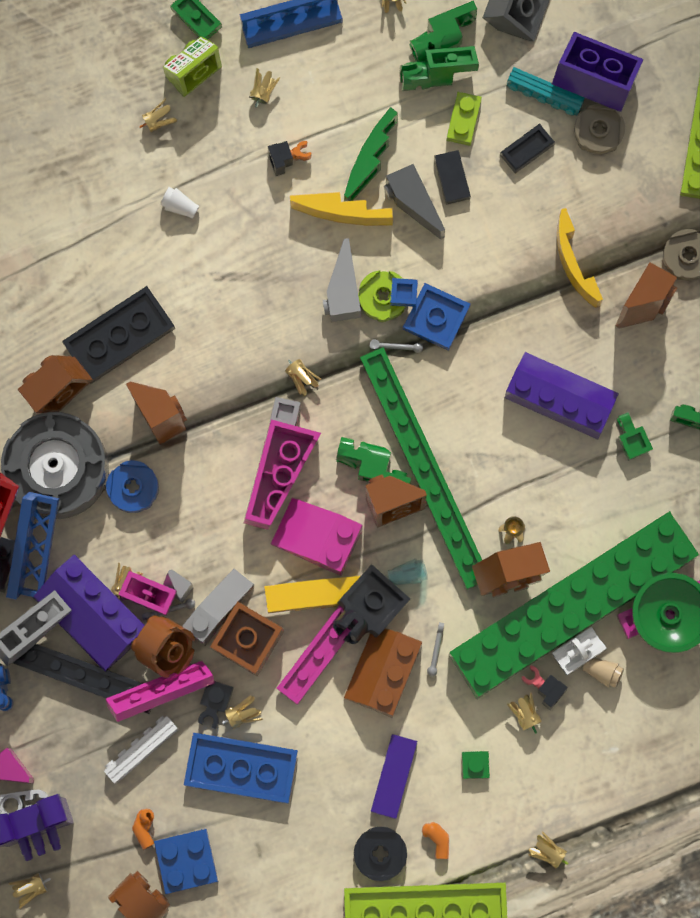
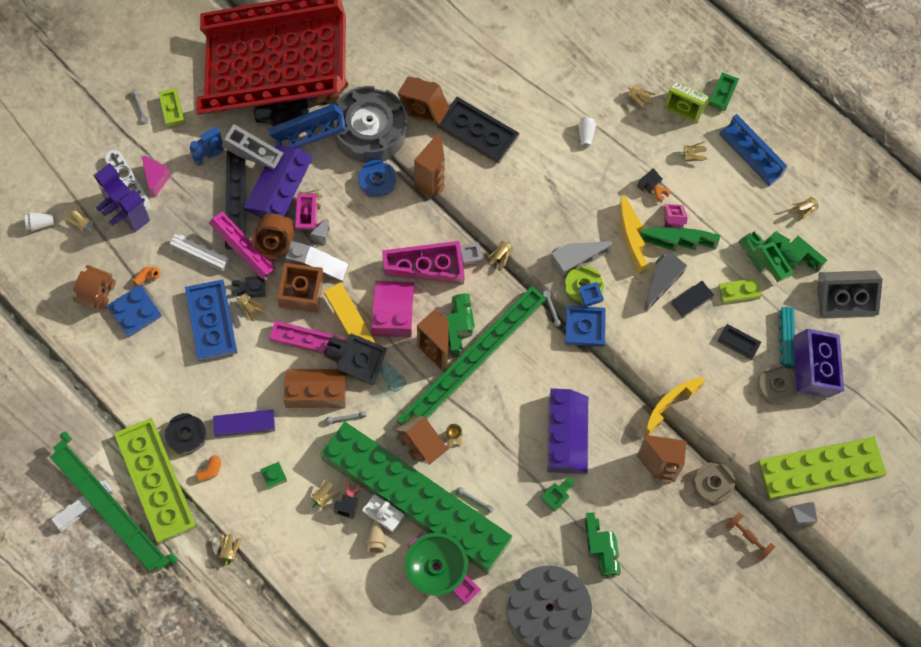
camera: 60 degrees right, 10 degrees down
none -> light grey hinge [456,487,494,513]
none -> dark pink slope [664,204,688,228]

